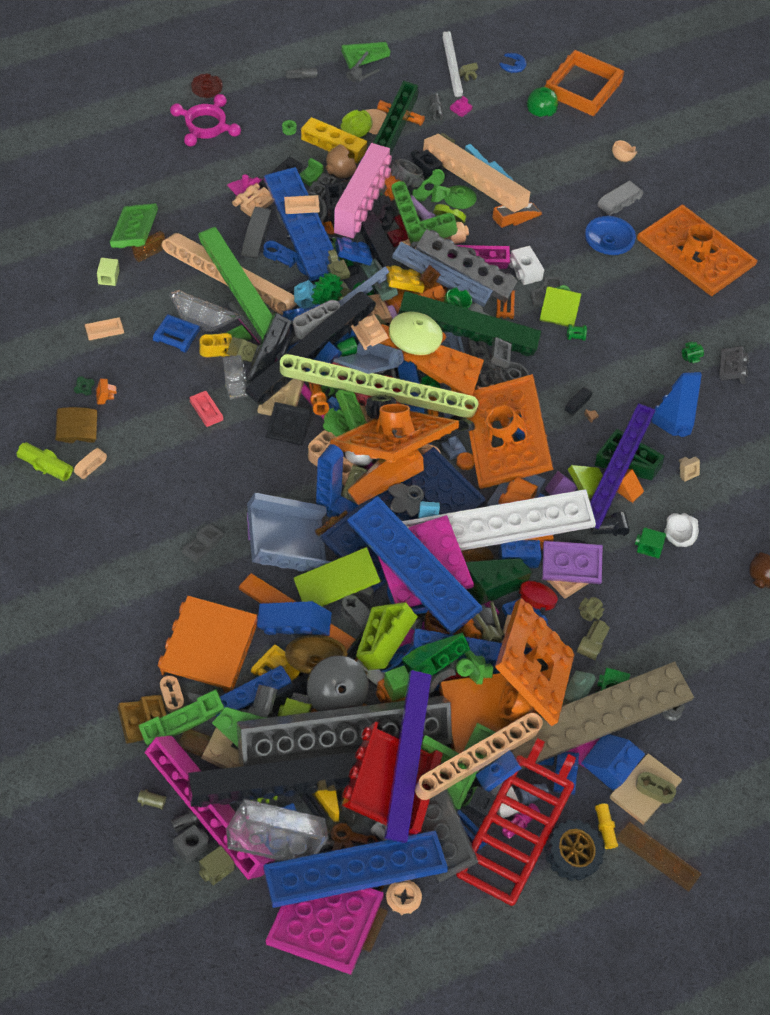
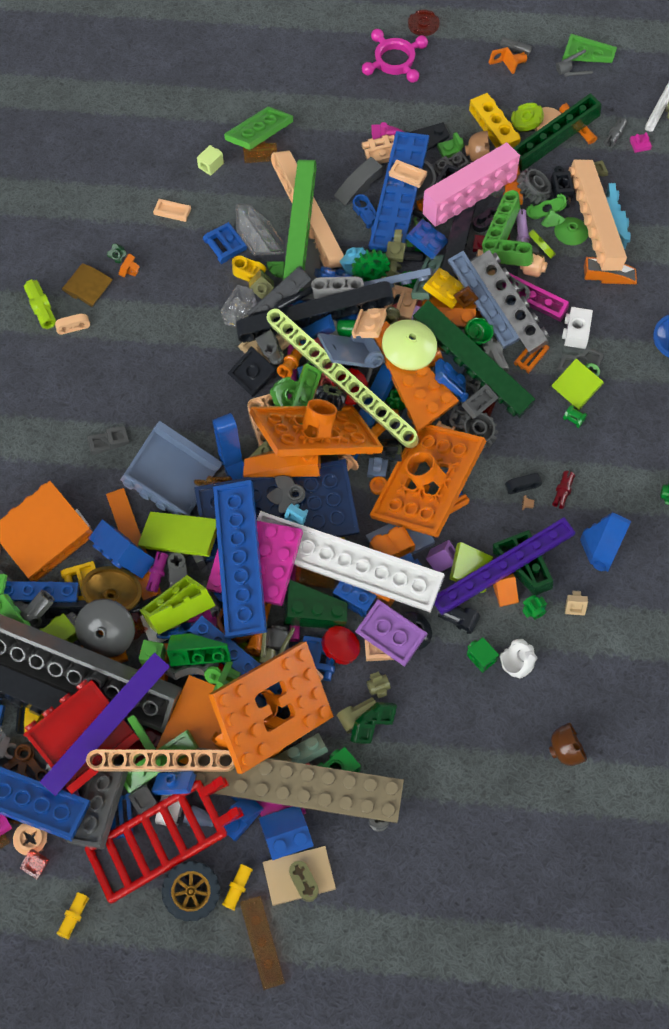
camera: 40 degrees right, 10 degrees up
coral plate [190,391,223,427] -> none
bright green bush [282,120,297,135] -> none
dark pink axle [502,803,540,839] -> none
none -> clear red tile [20,849,49,880]
none -> yellow pin [56,892,90,940]
none -> magenta pin [145,552,169,593]
none -> dark grey piece [255,329,284,365]
none -> dark green tile [350,702,397,744]
none -> blue plate [435,358,469,402]
none -> orange bracket [488,47,527,74]
none -> green gear [522,595,547,620]
none -> dark red pin [552,471,575,509]

